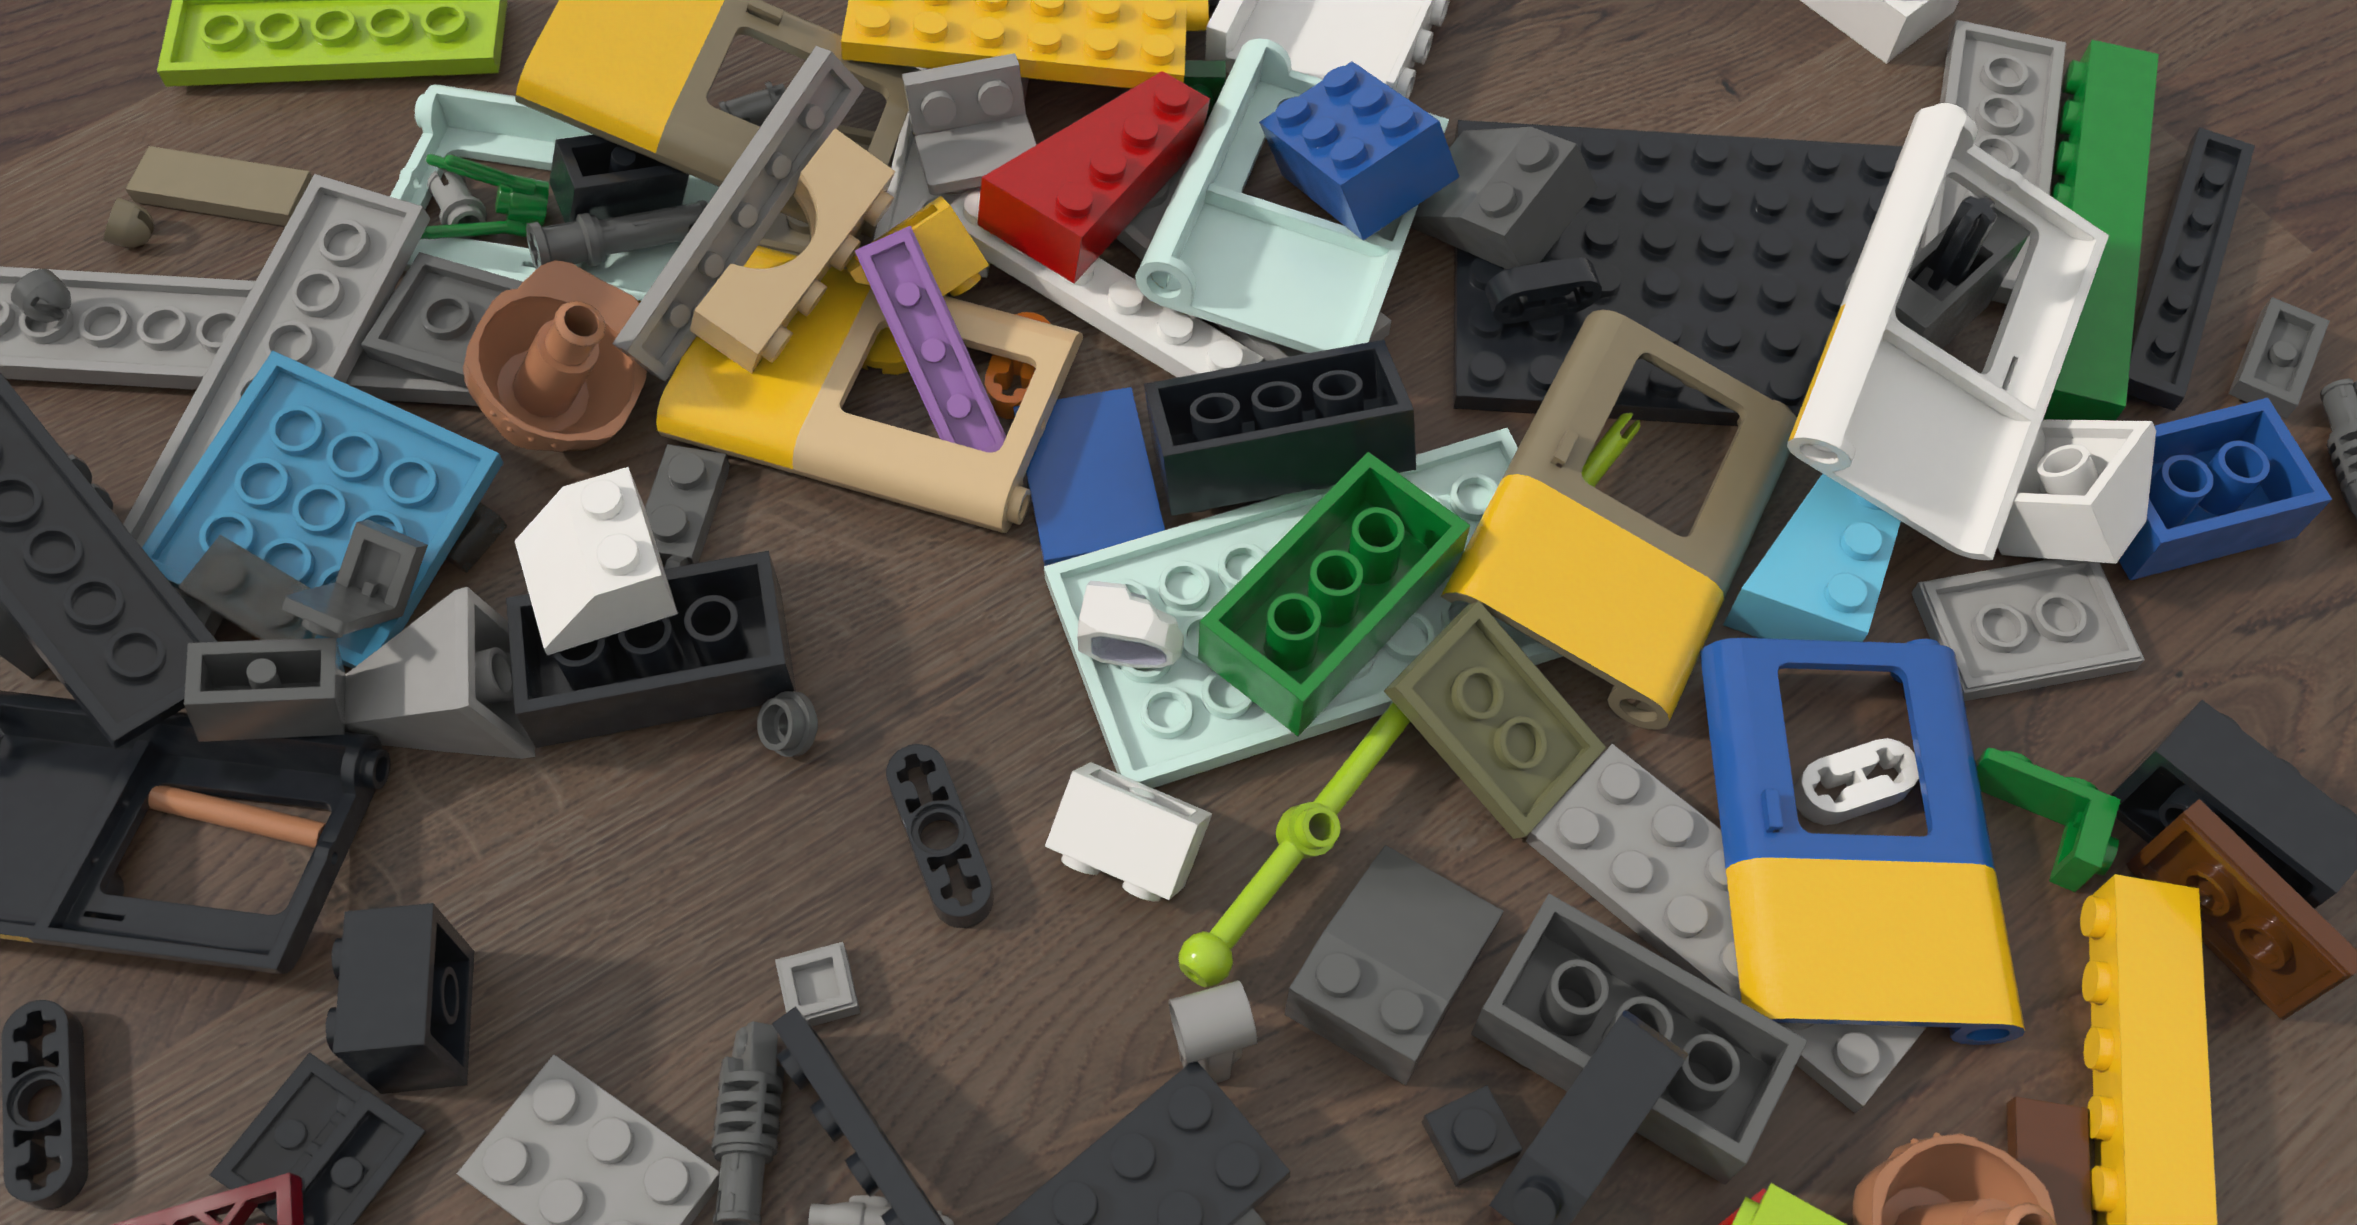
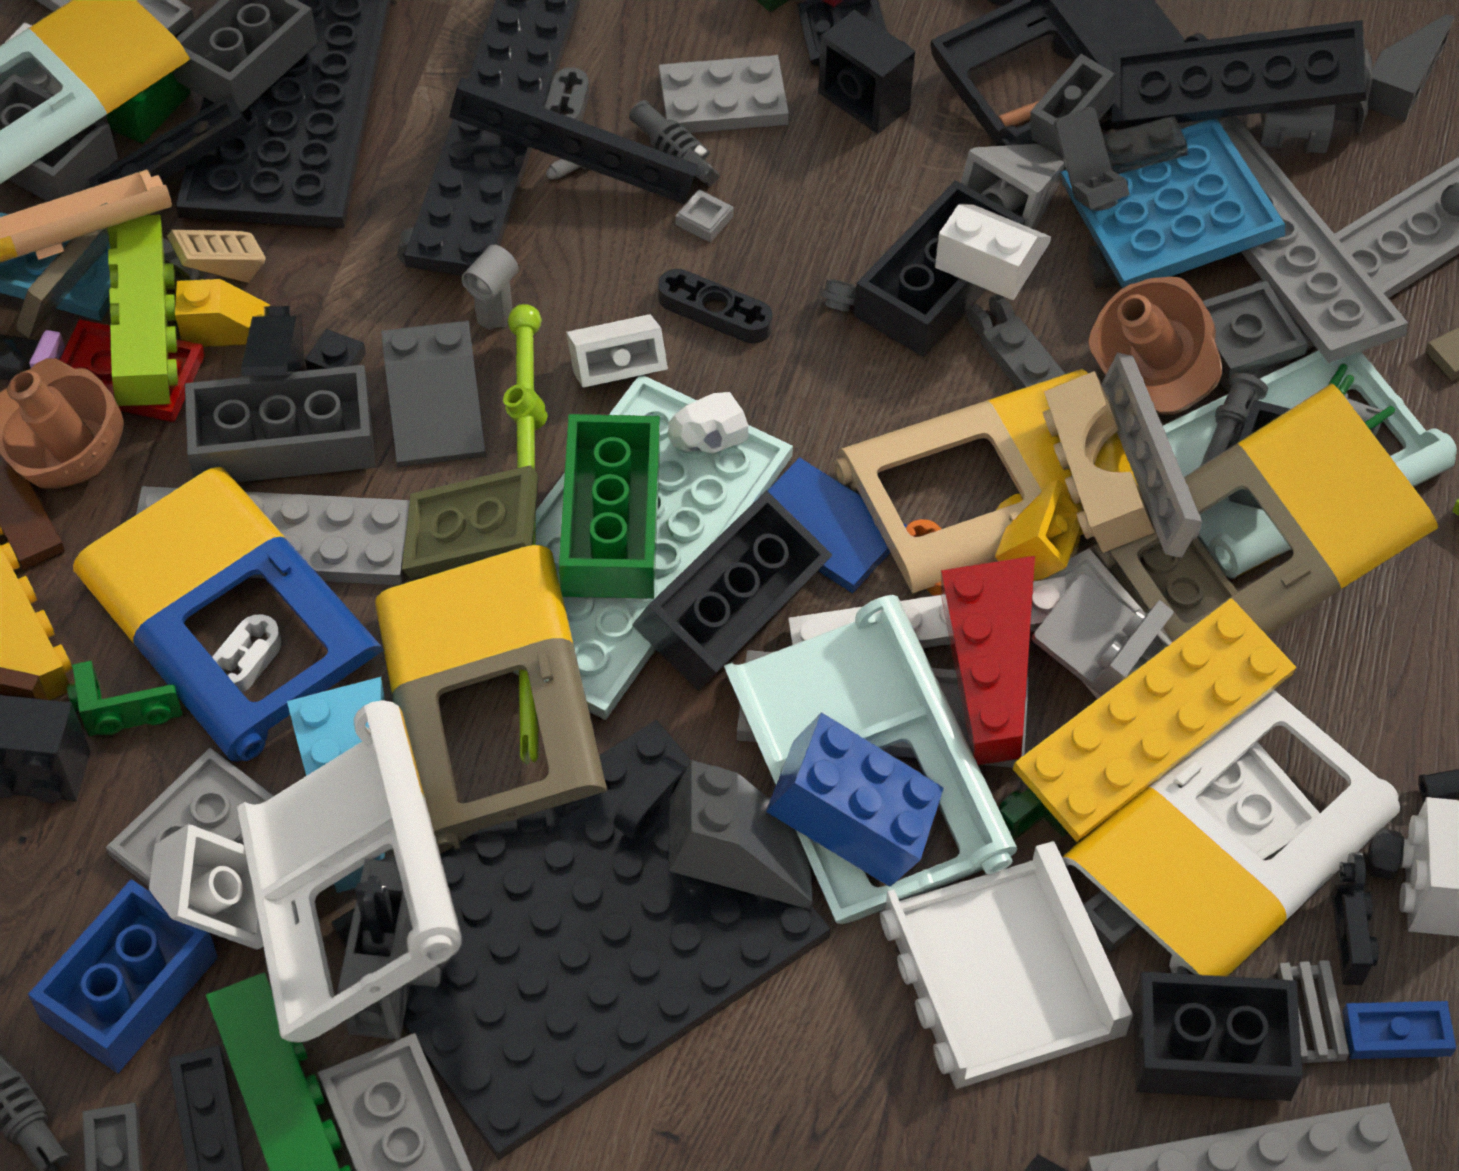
camera: 140 degrees right, 5 degrees down
medium lavender tile [854,226,1006,452] -> none

